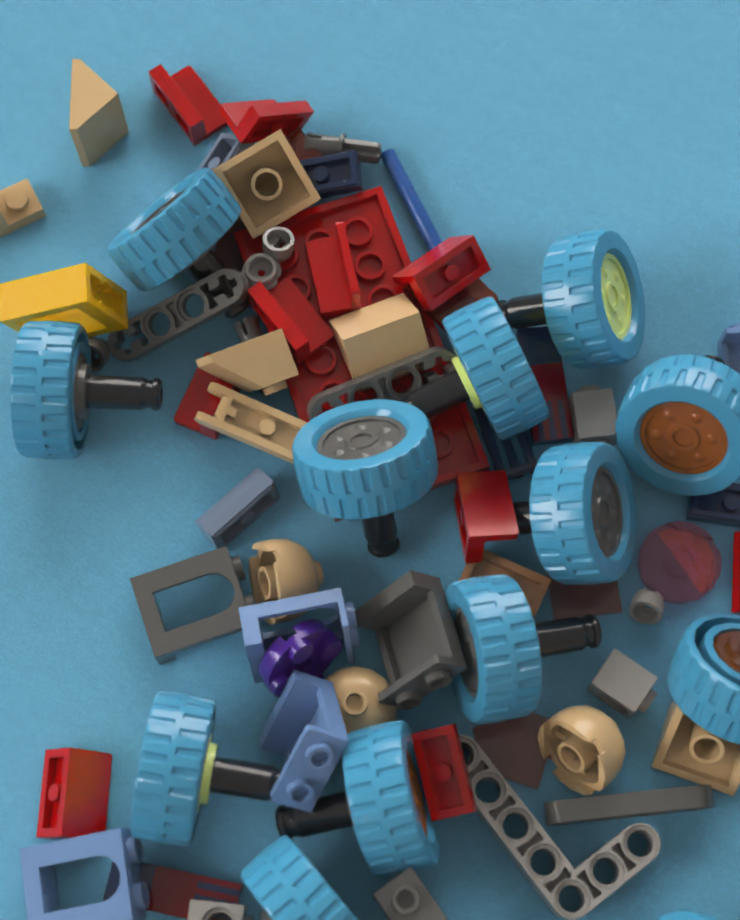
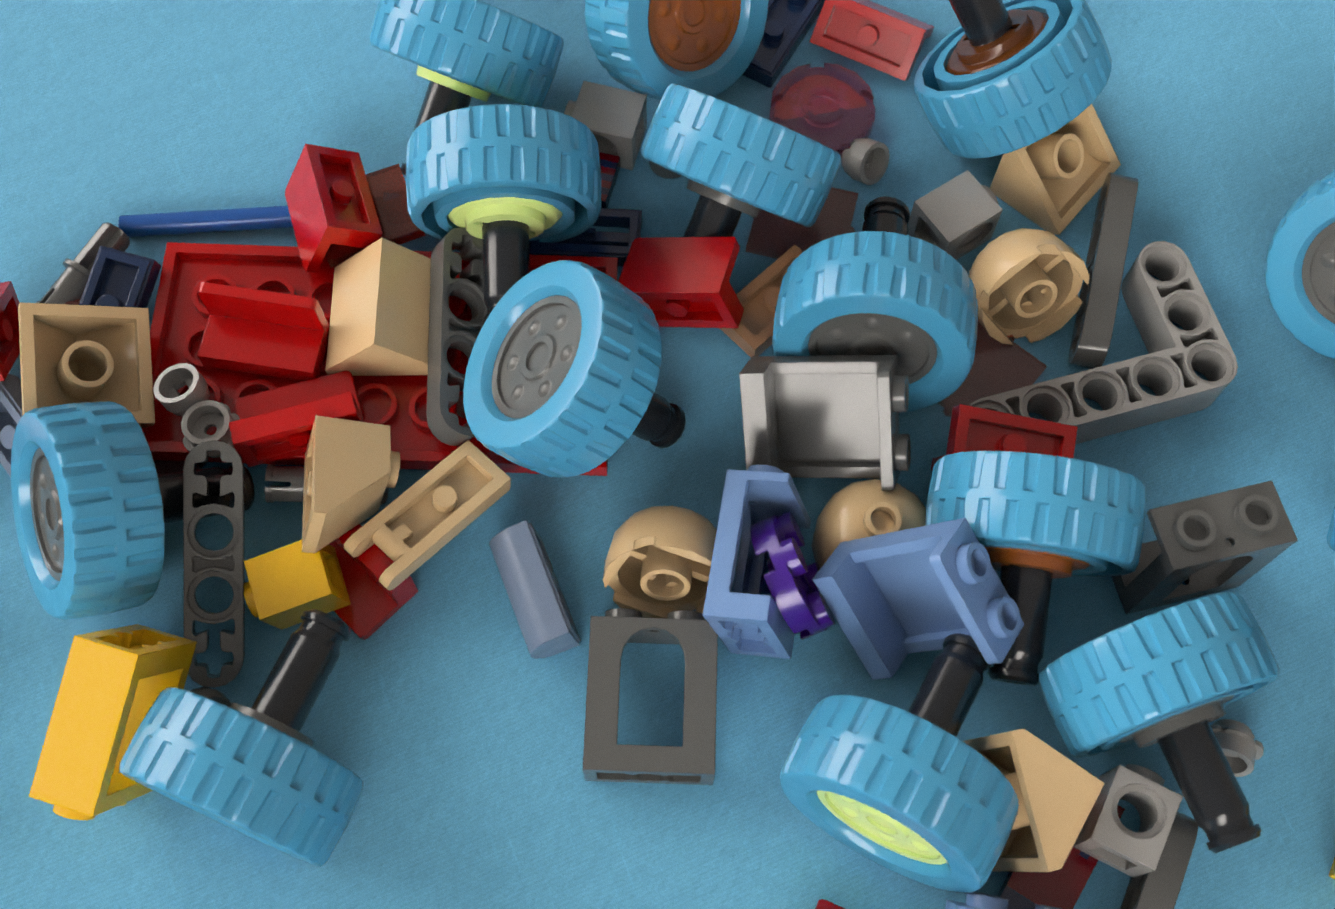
camera: 70 degrees left, 5 degrees down
none -> yellow brick [243,540,351,630]
none -> tan slope [963,728,1105,872]

